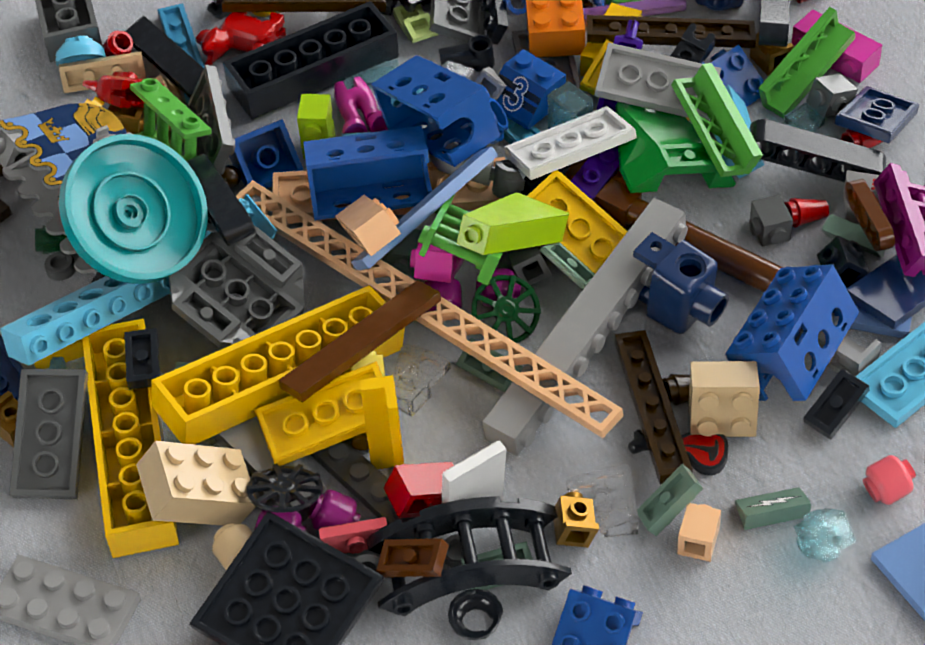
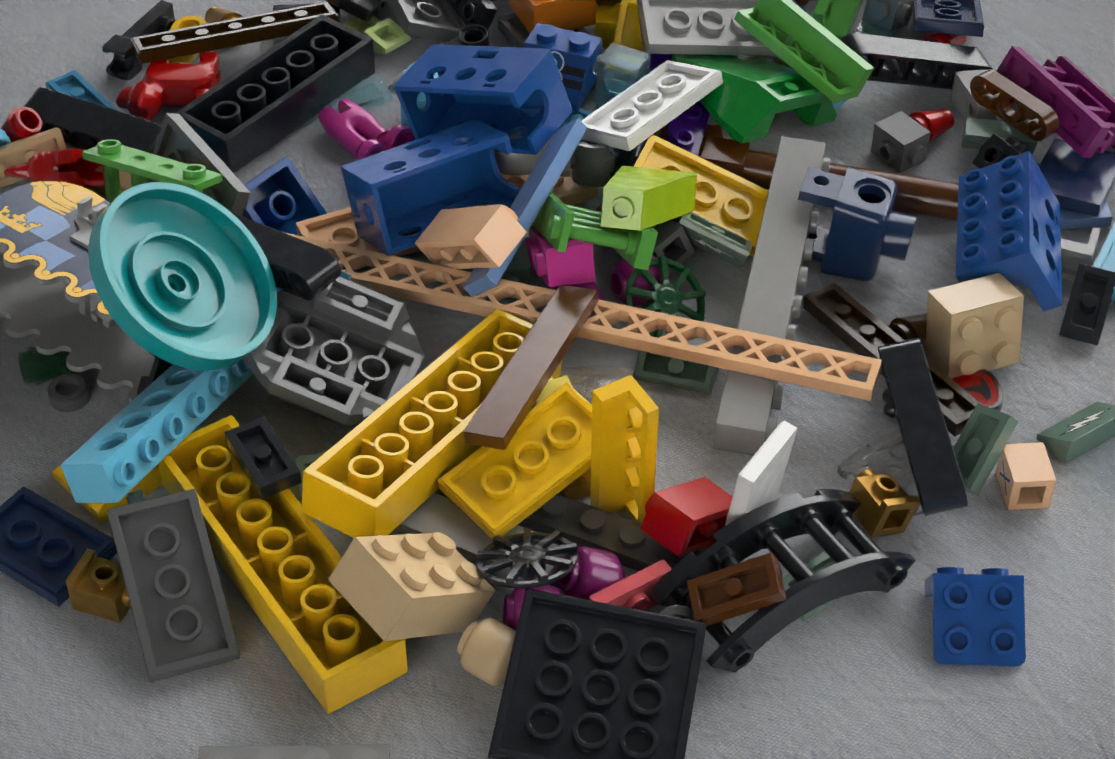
camera: 25 degrees left, 5 degrees down
lime brick [297,94,336,159] -> none
black piece [448,589,503,640] -> none
none -> black beam [878,337,968,516]

